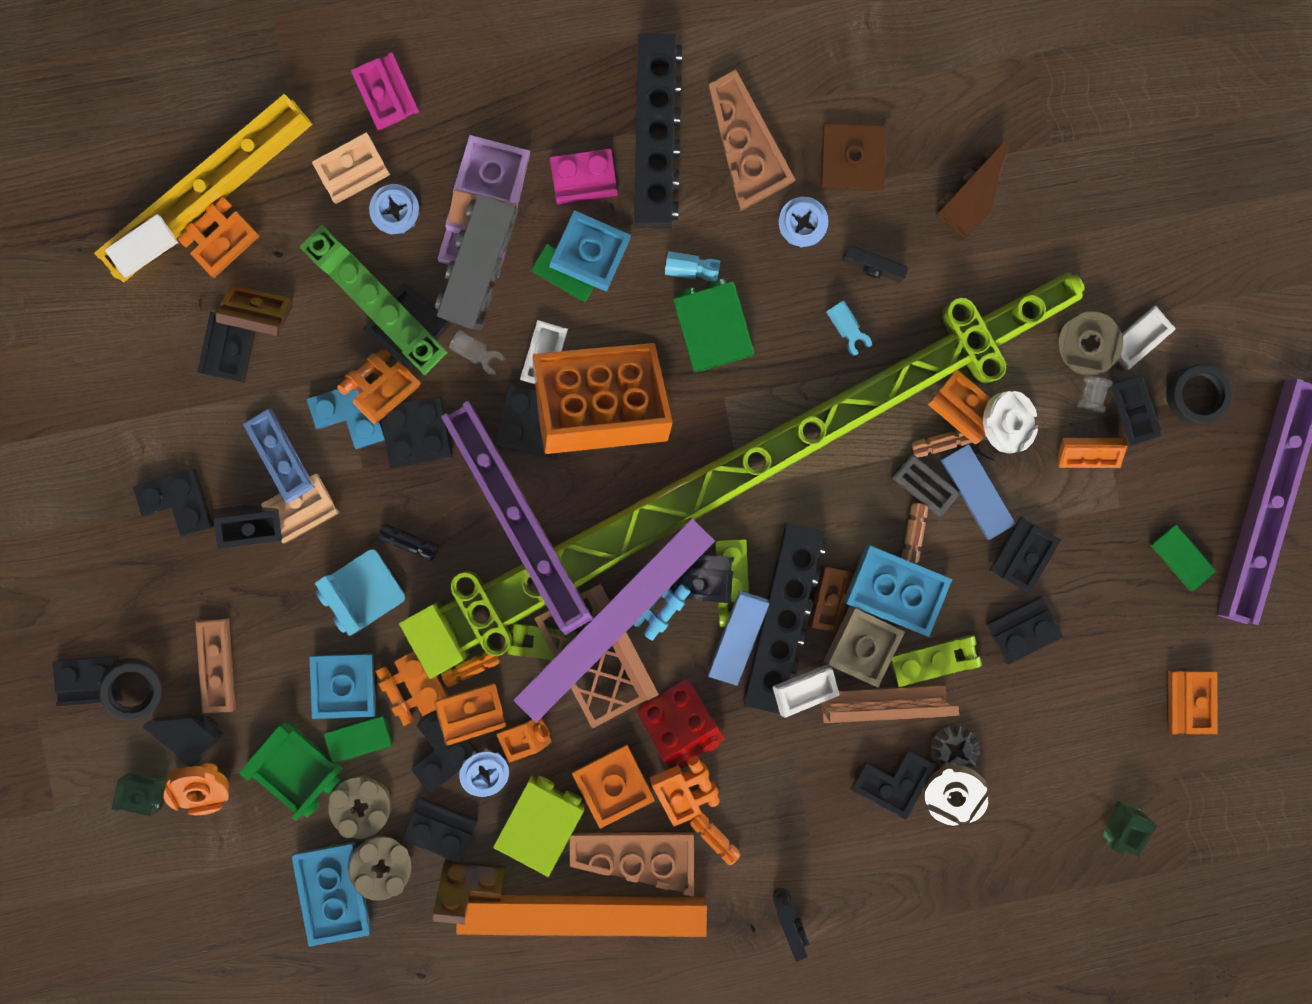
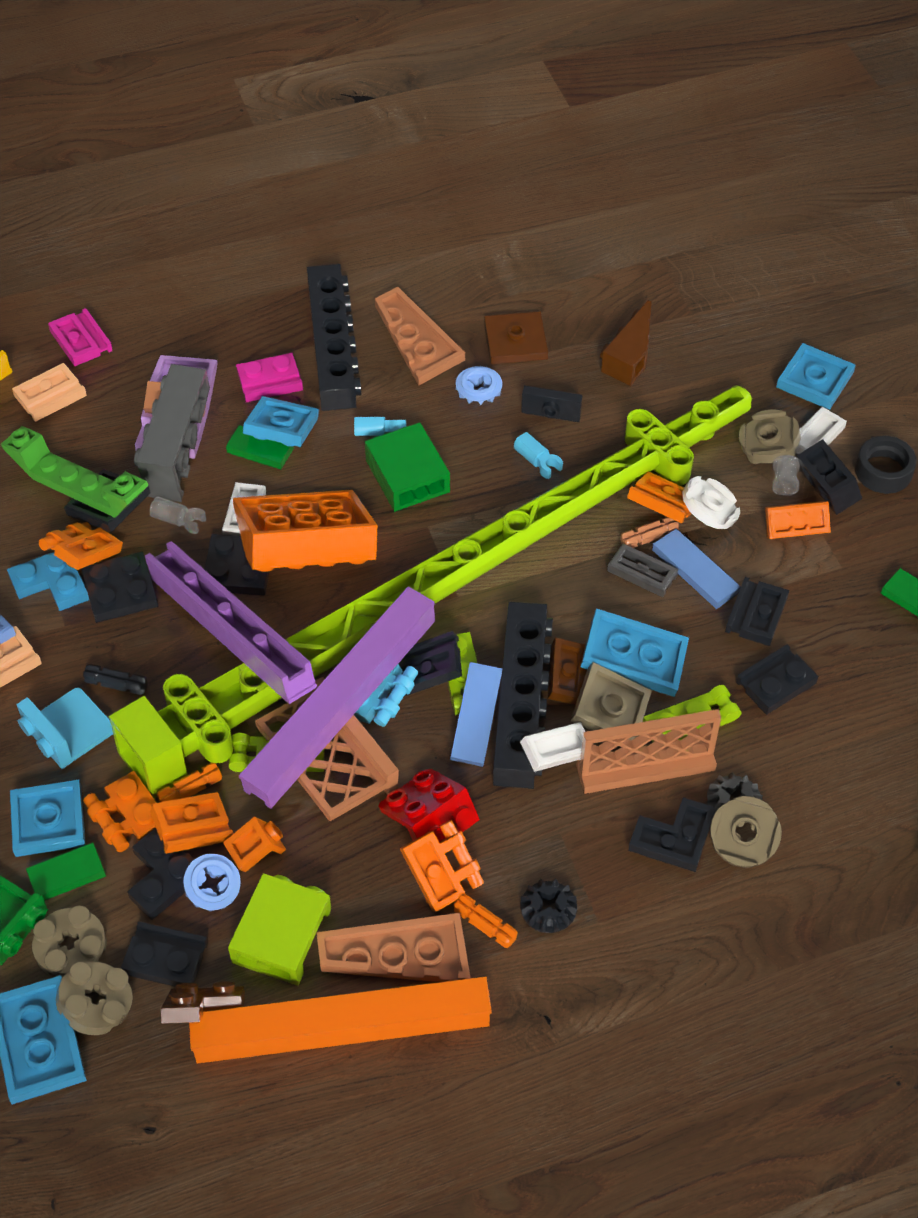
camera: 10 degrees left, 35 degrees down
light blue gear [369,184,420,235] -> none
orange plate [572,744,655,828] -> none
black plate [773,888,810,962] -> none
nougat axle [901,503,928,564] -> none
none -> black gear [520,878,577,933]
none -> dark azure plate [776,343,856,410]

